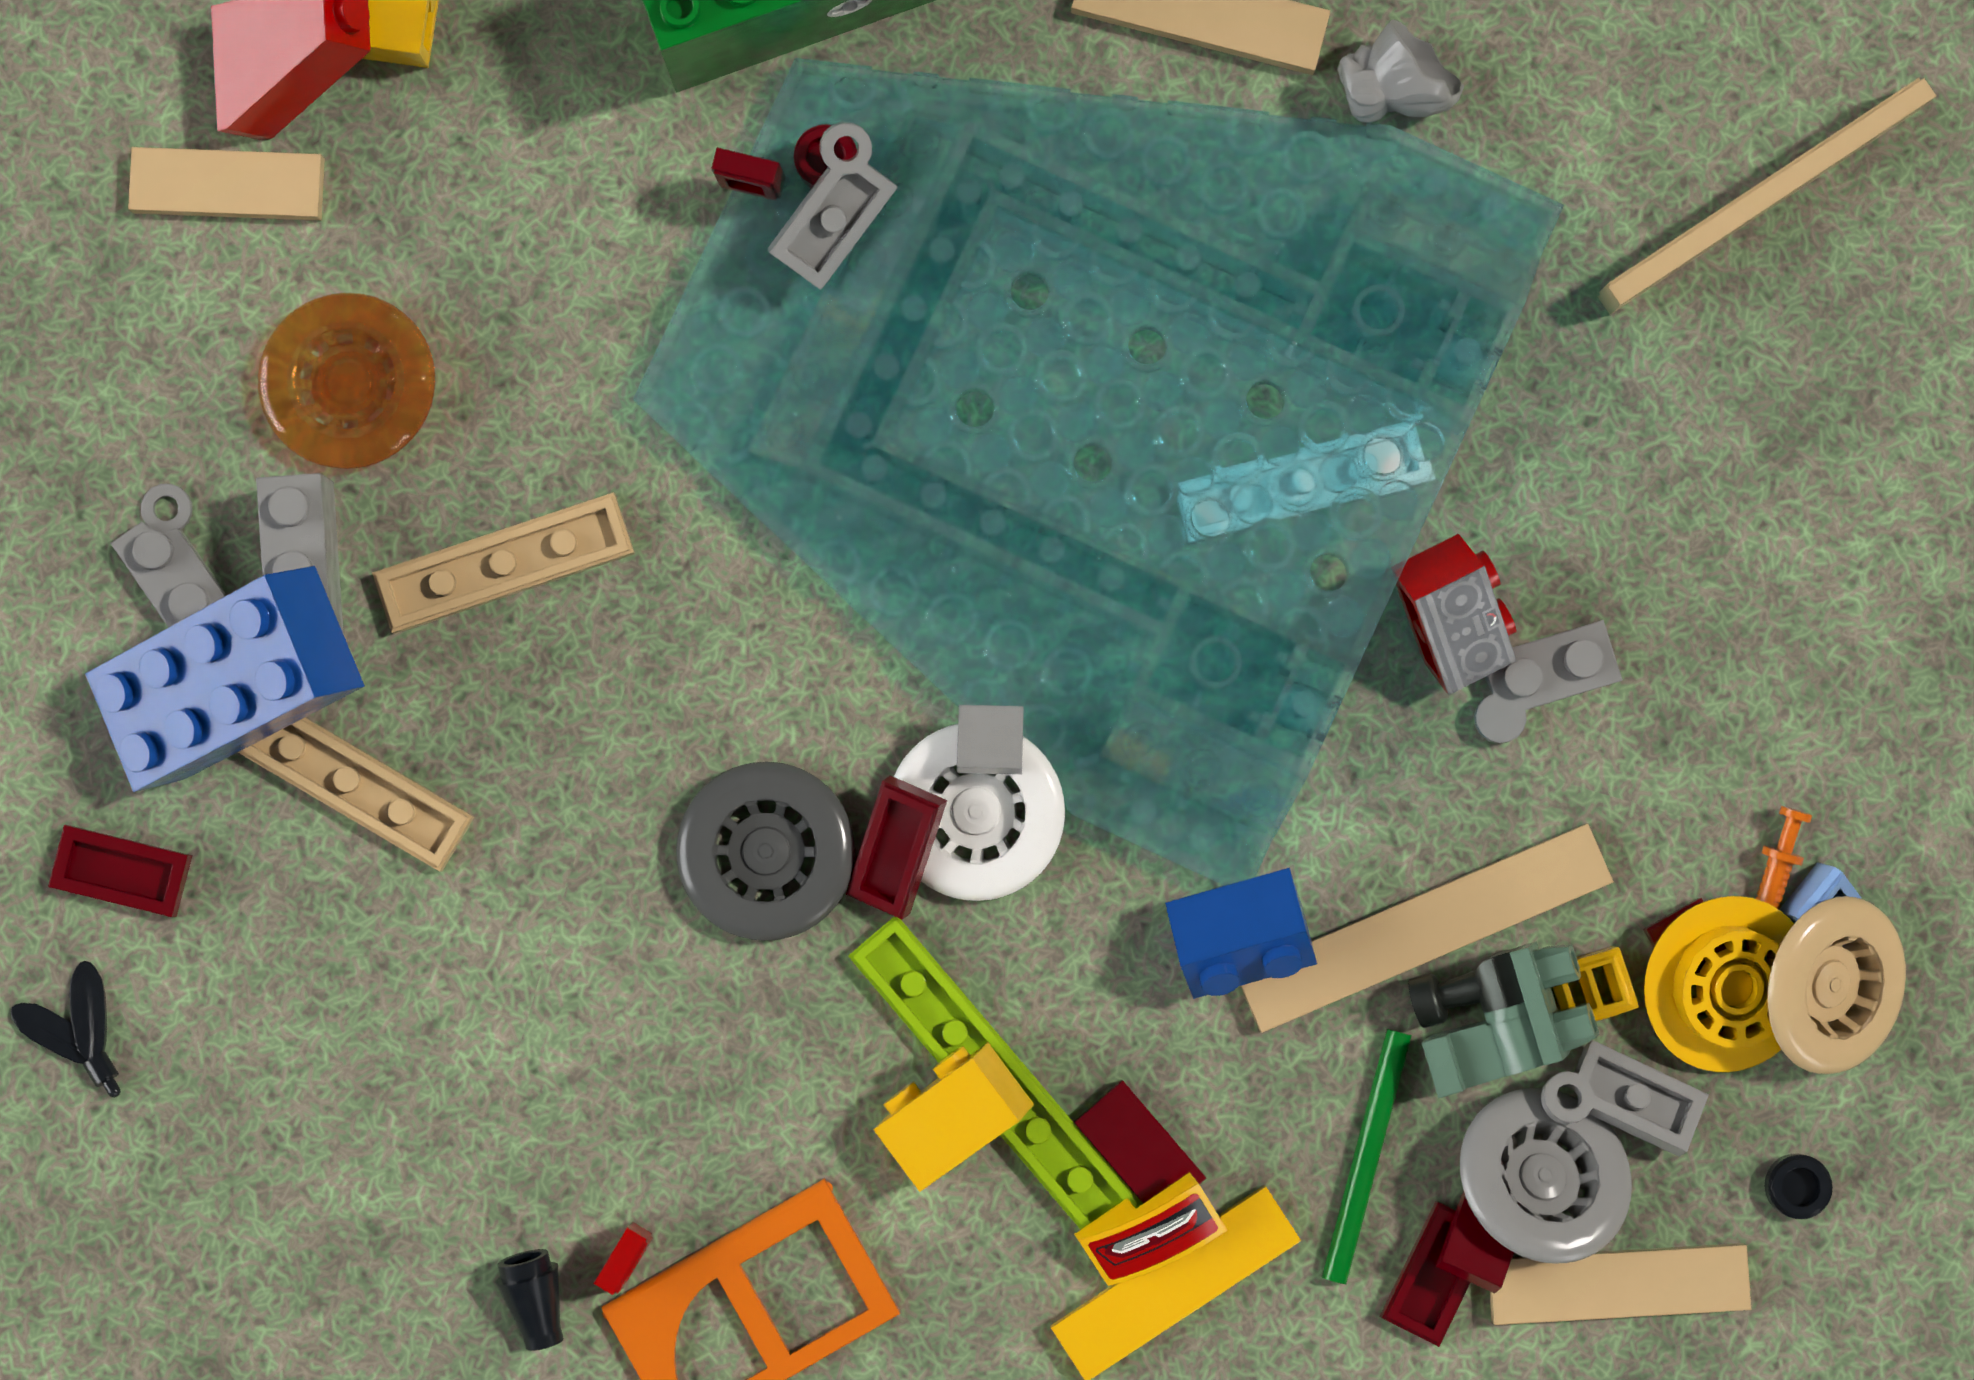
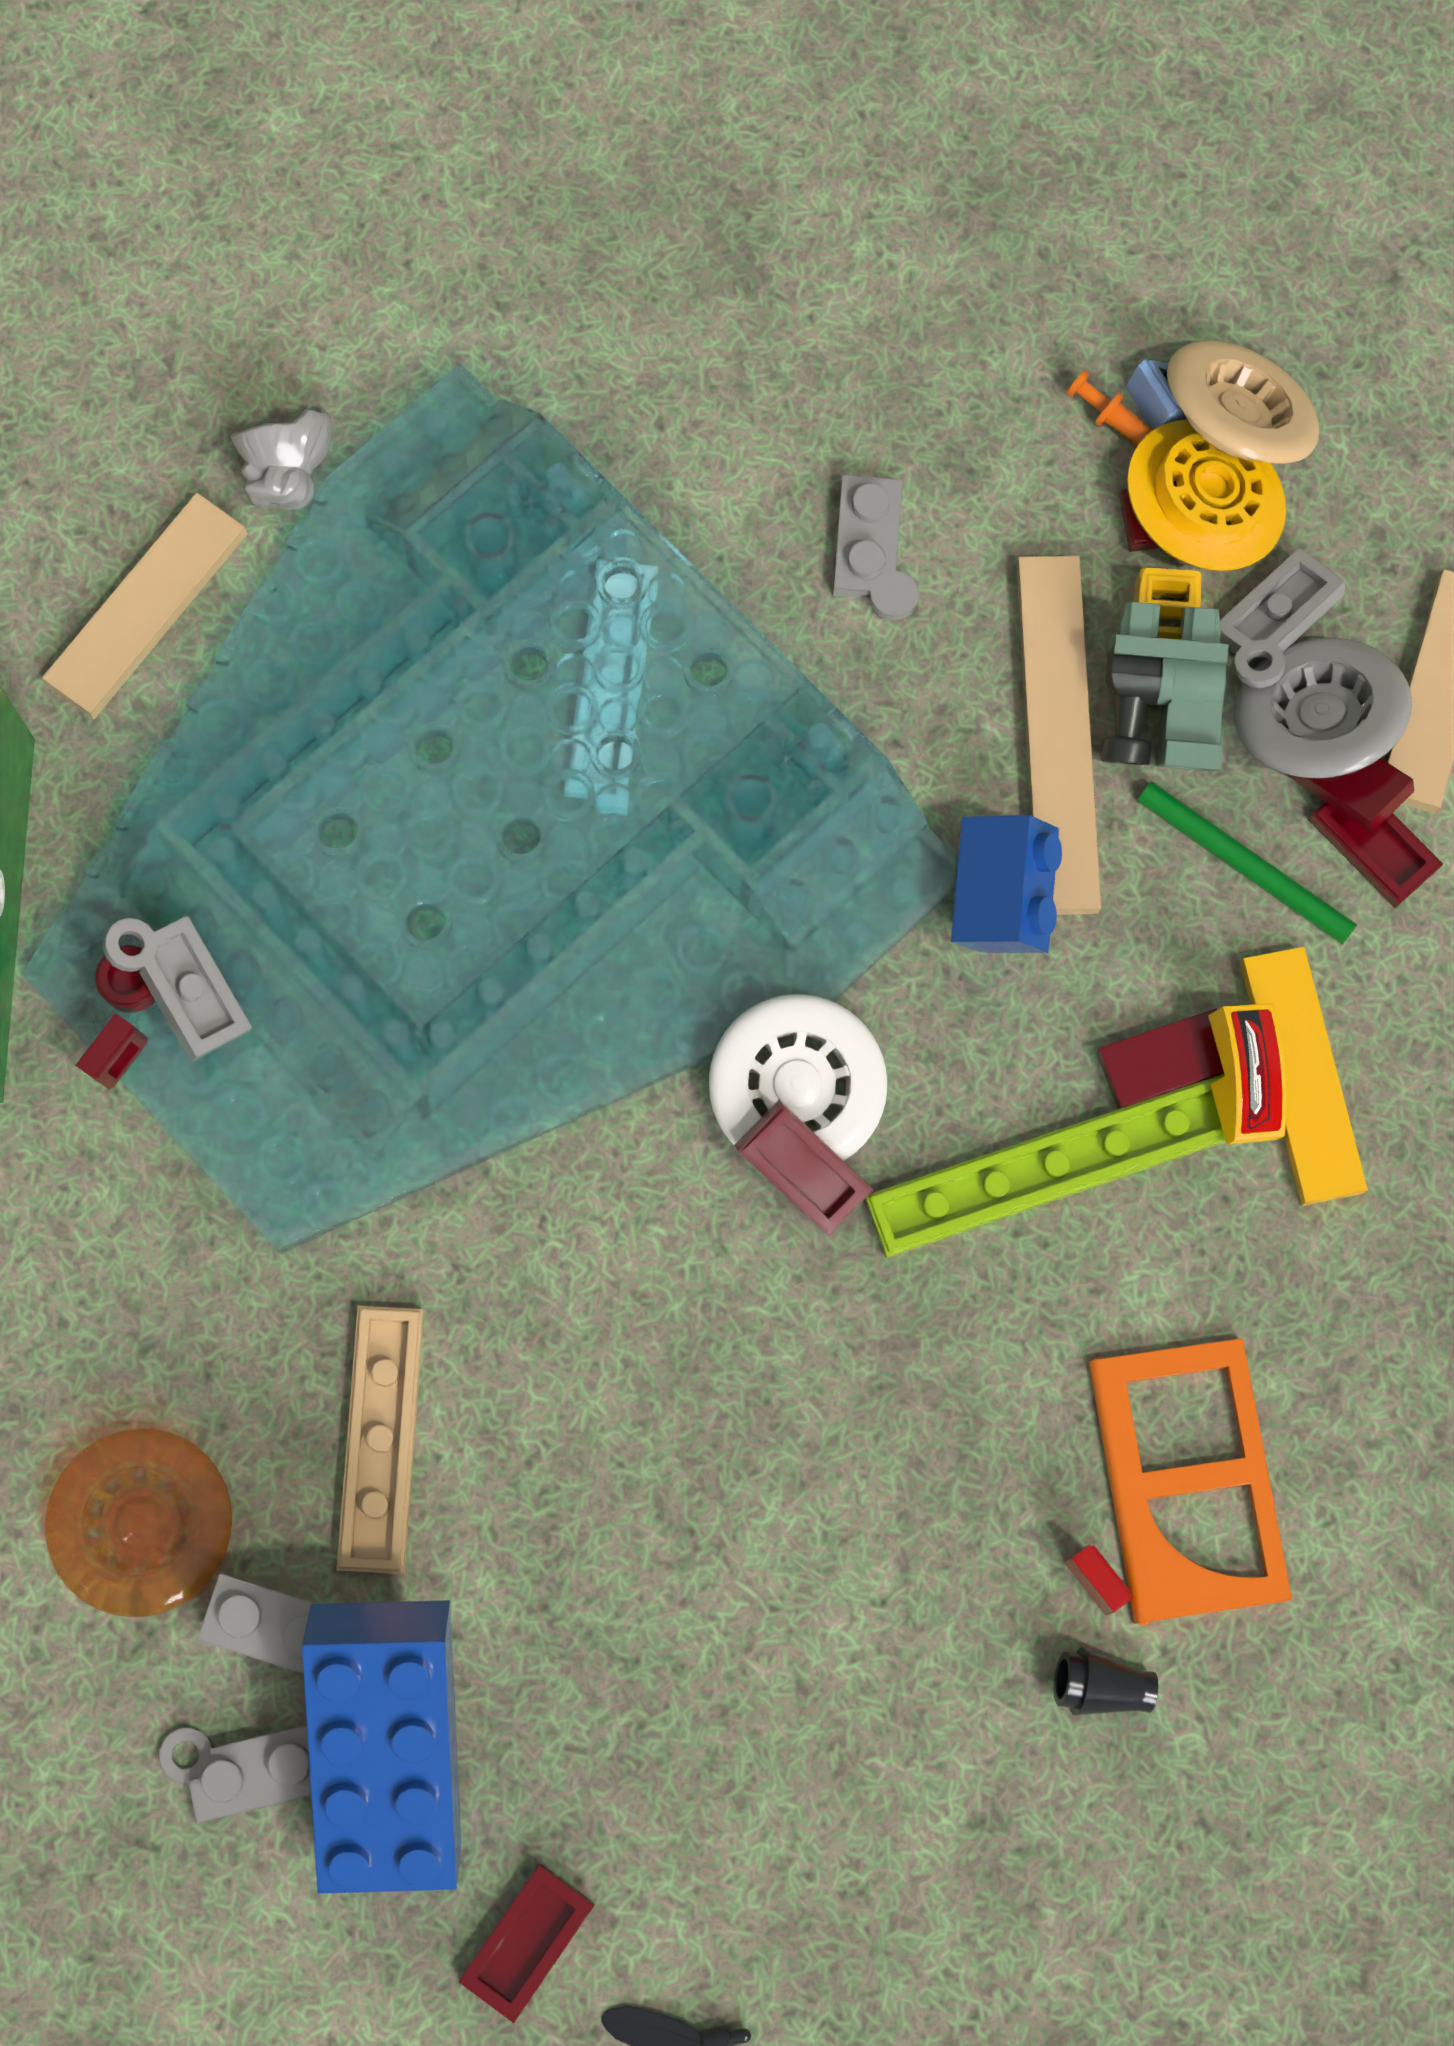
camera: 70 degrees left, 10 degrees down
tan tile [238,717,474,872] -> none
dark grey wheel [676,762,855,941] -> none
yellow brick [873,1042,1034,1192] -> none
light grey tile [957,705,1024,775] -> none
brick [1390,534,1517,695] -> none
tan tile [1598,78,1936,315] -> none
black tile [1764,1154,1833,1219] -> none

